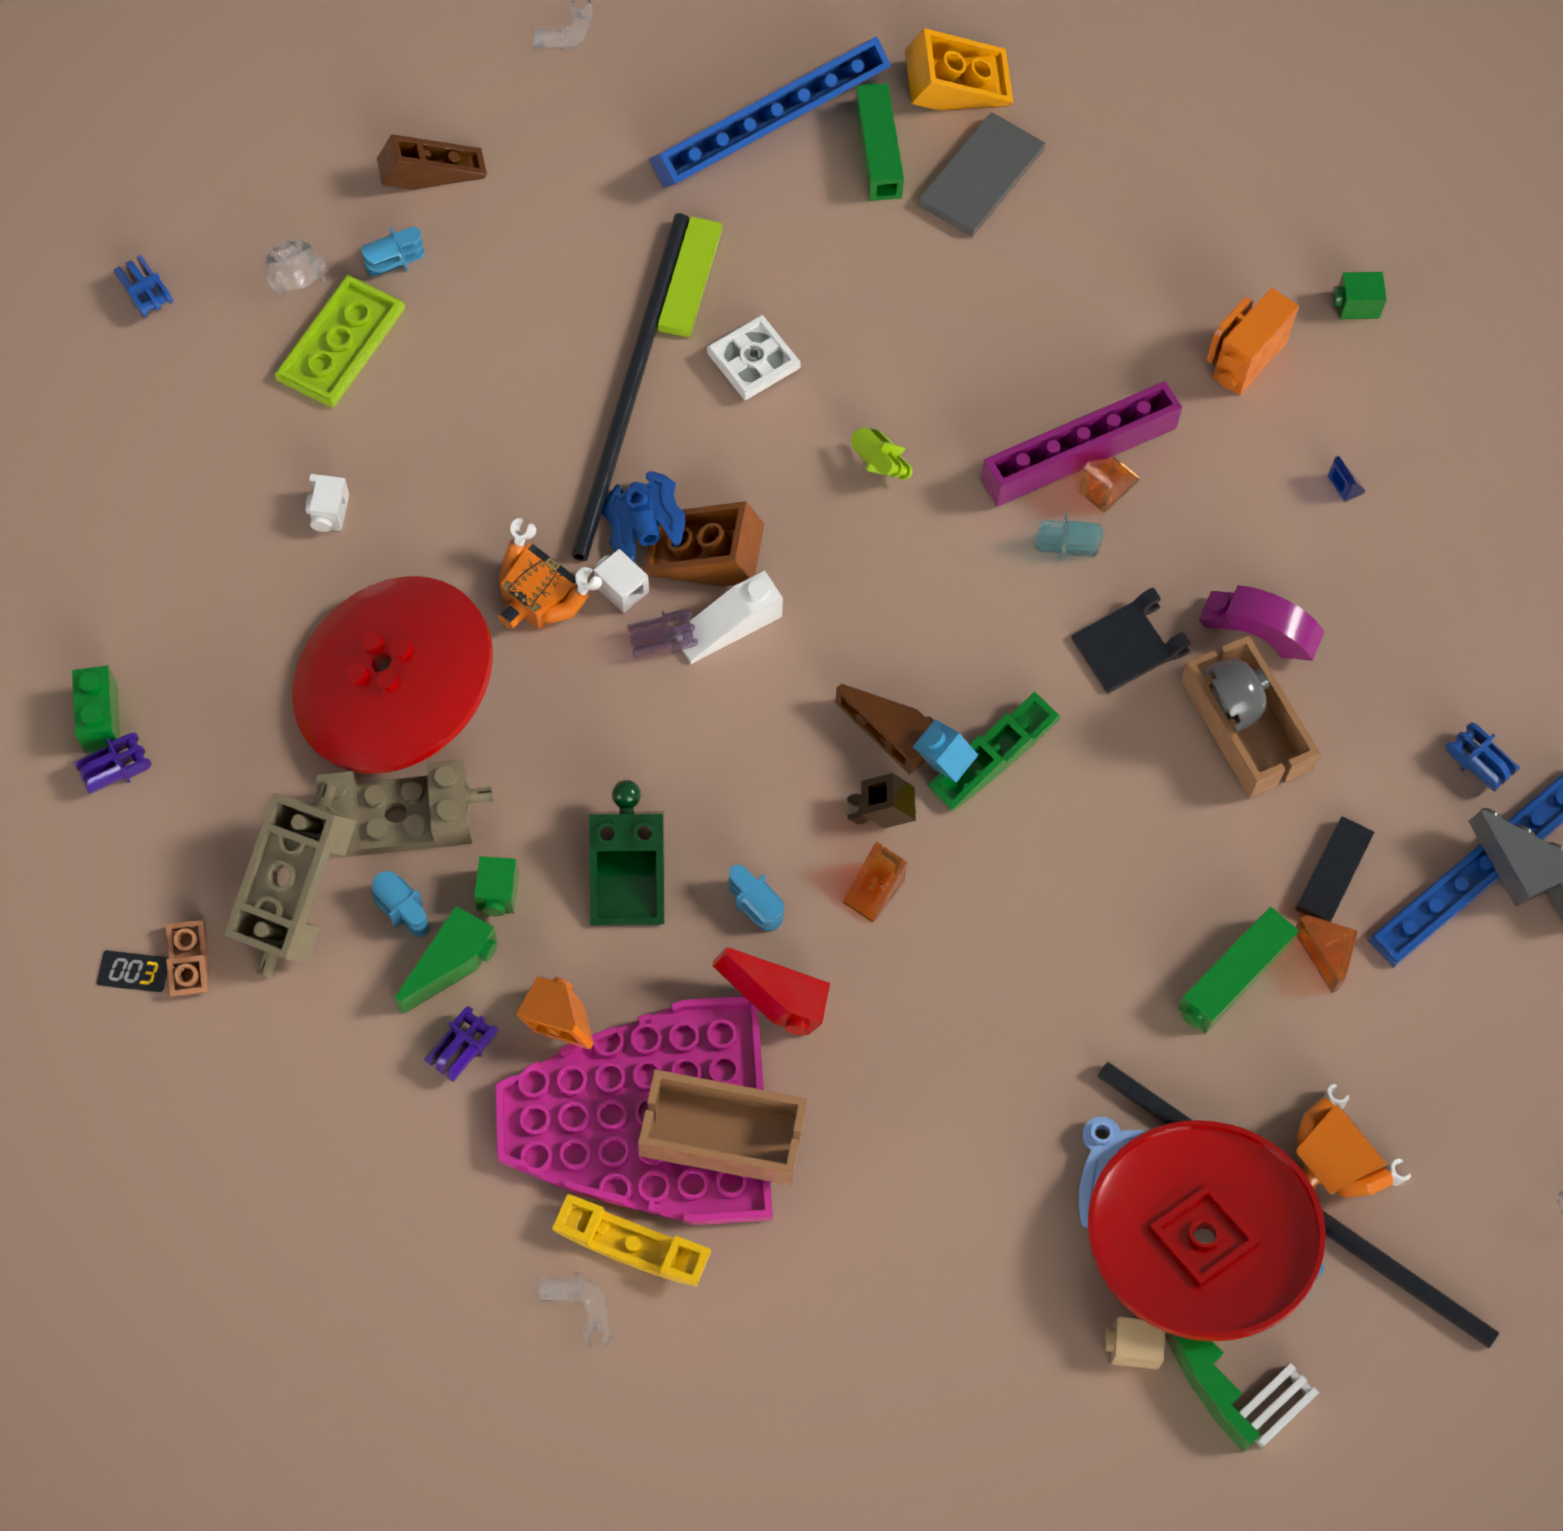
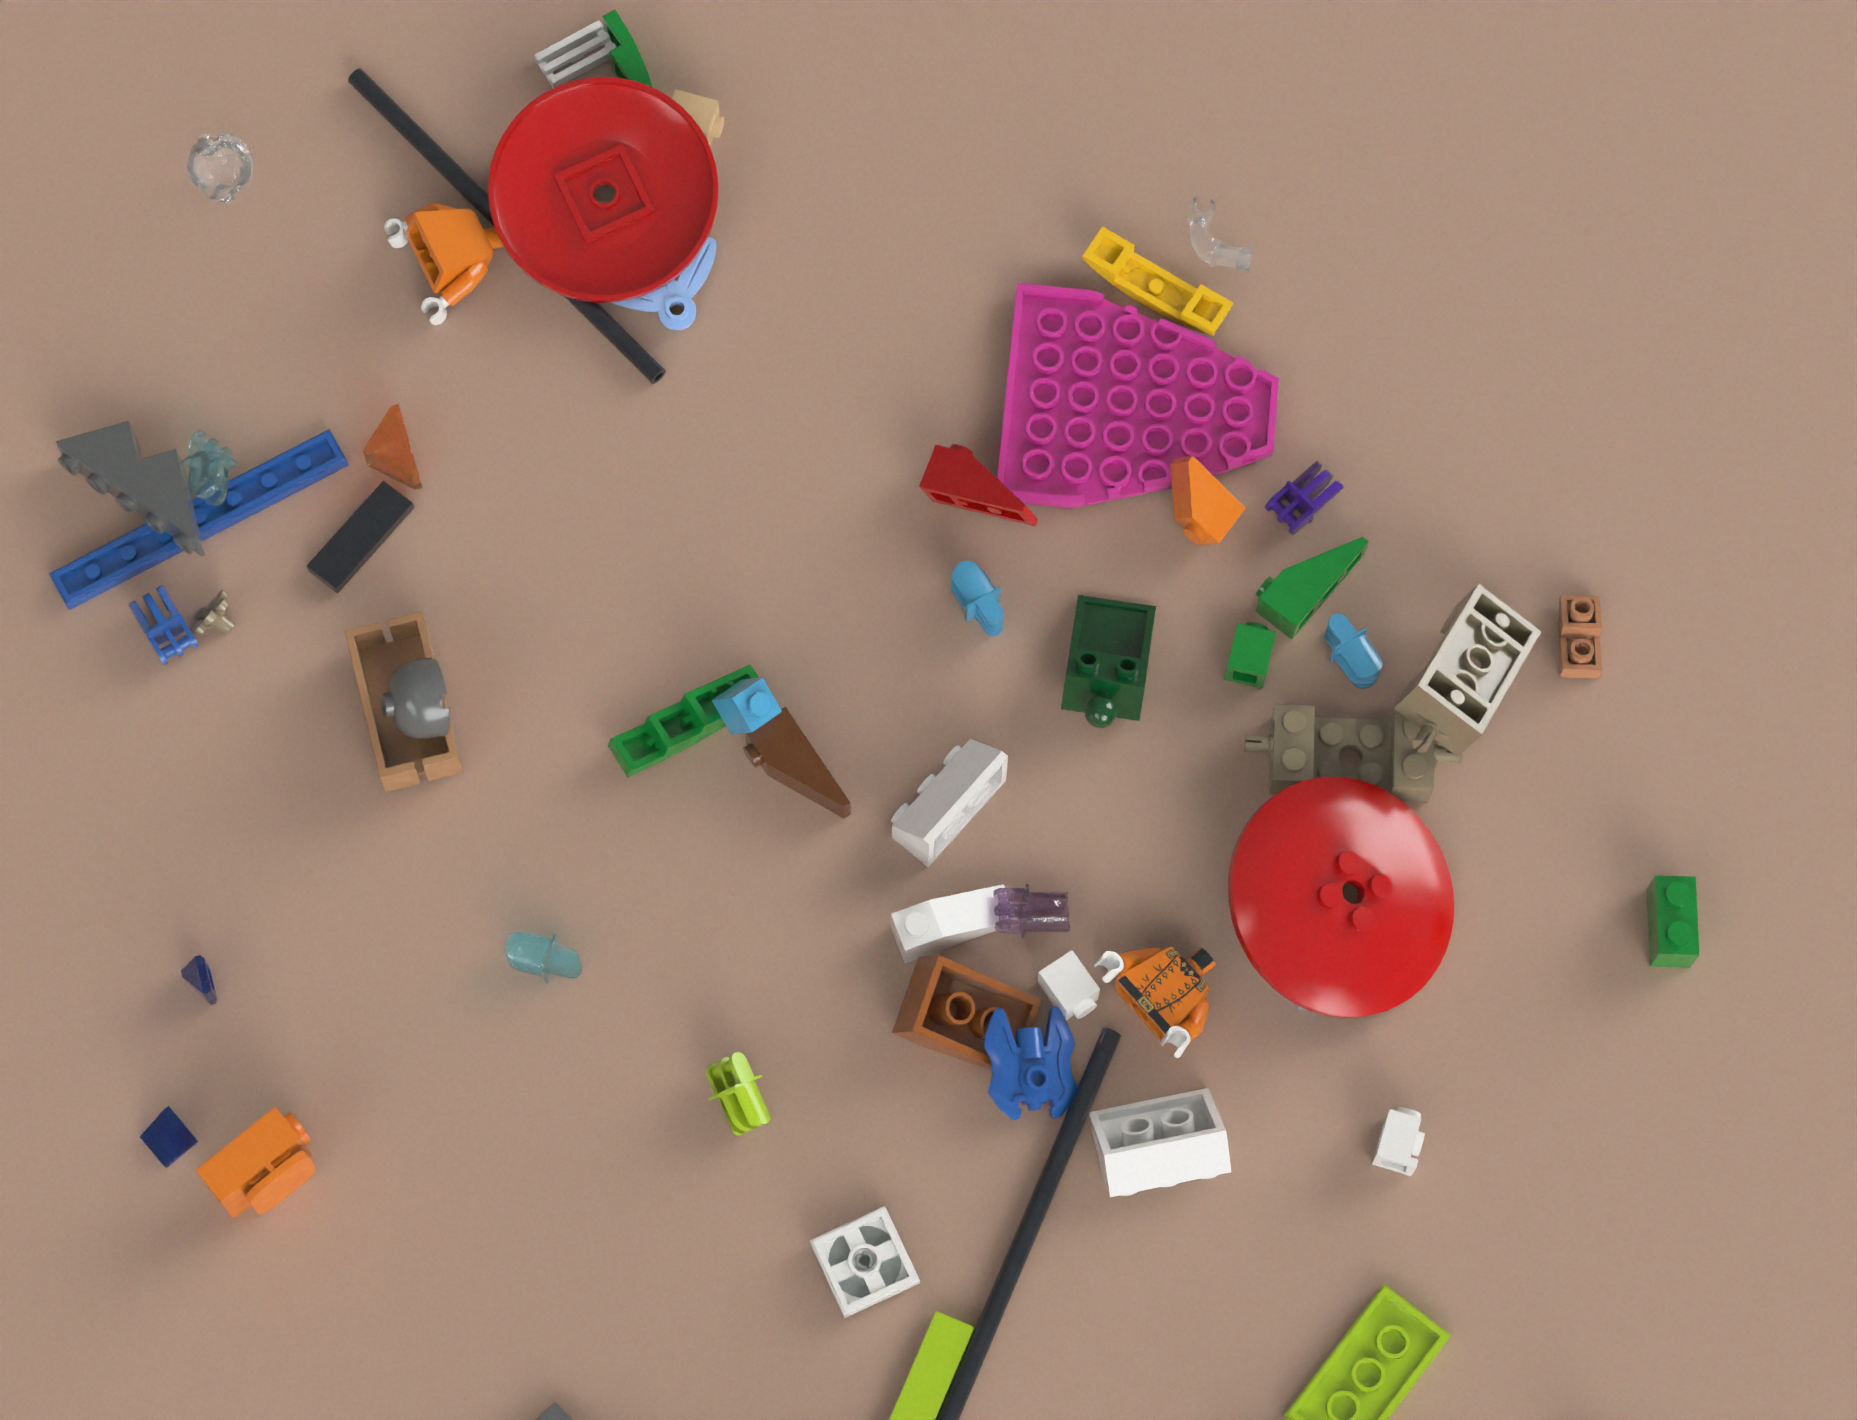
camera: 170 degrees left, 5 degrees up
dark purple arm [74,733,152,794] -> none
black sticker [97,950,169,992] -> none
medium nougat piece [638,1069,807,1186] -> none
clear orange slope [842,842,908,923] -> none
dark brown brick [847,773,916,829] -> none
magenta brick [981,381,1182,507] -> none
black flag [1071,587,1191,694] -> none
clear orange slope [1079,457,1140,513] -> none
green brick [1178,906,1299,1033] -> none
magenta arch [1199,585,1324,661] -> none
green brick [1333,272,1387,319] -> none
none -> clear blue slope [140,1106,198,1168]
none -> clear light blue arm [181,430,237,506]
none -> dark tan plant [191,589,235,636]
none -> white slope [891,739,1008,867]
none -> white slope [1089,1088,1231,1197]

